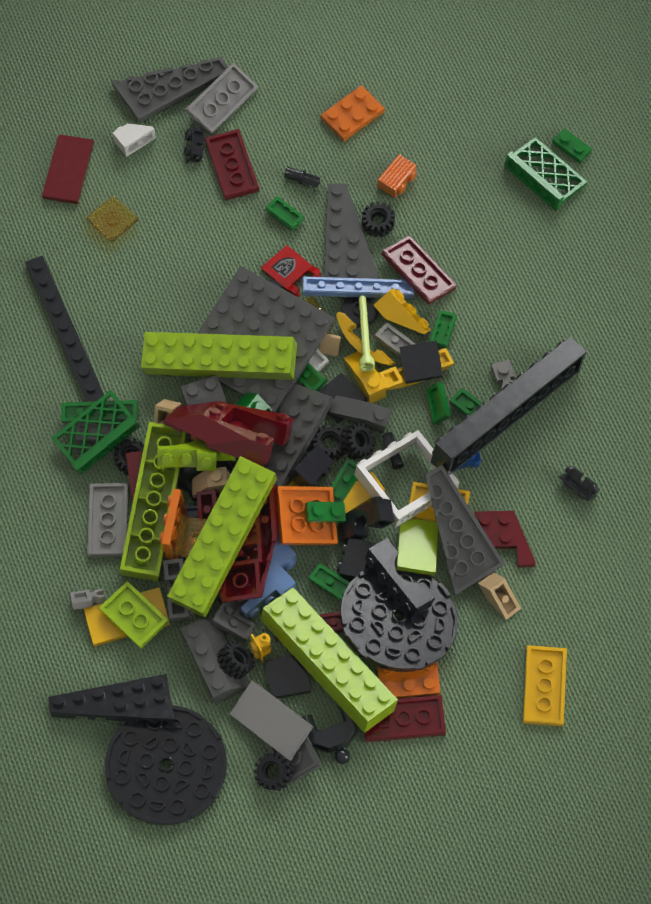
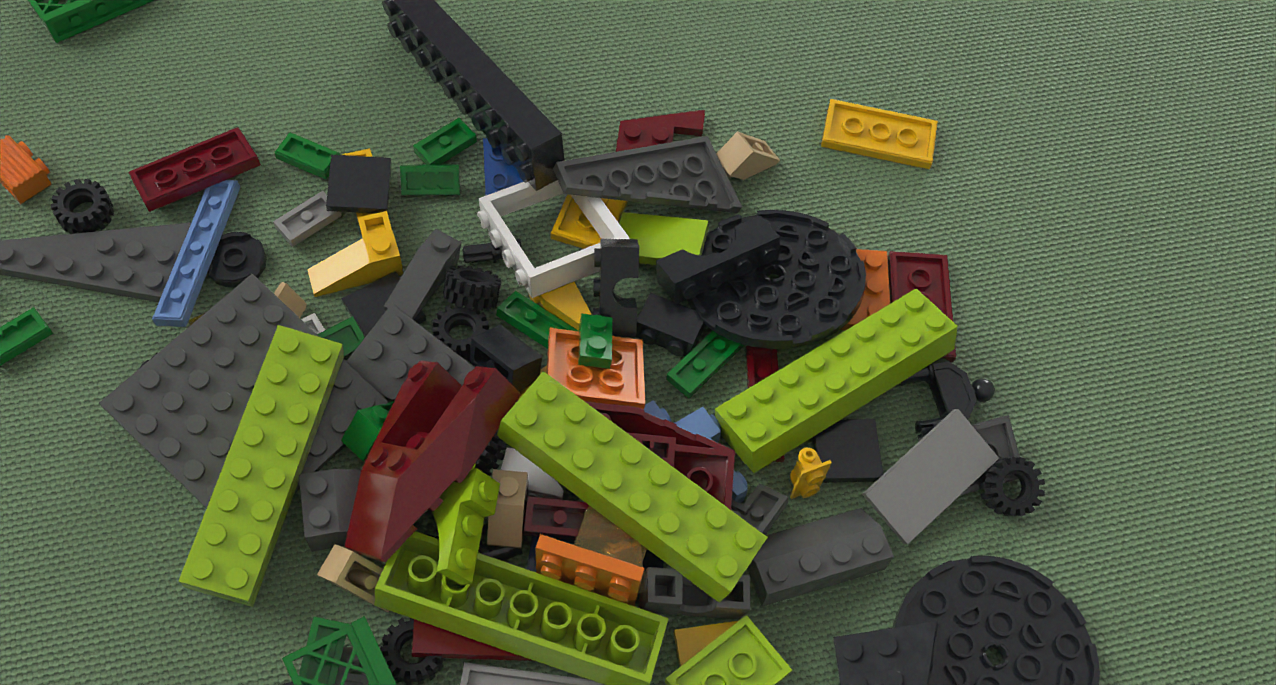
camera: 90 degrees left, 5 degrees down
black tyre [217,640,255,679] -> none
red flag [261,245,321,297] -> none
yellow slope [336,312,396,366] -> none
yellowish green piece [359,295,375,372] -> none
yellow slope [374,288,431,335] -> none
light grey plate [491,360,515,390] -> none
black hinge [559,465,600,501] -> none

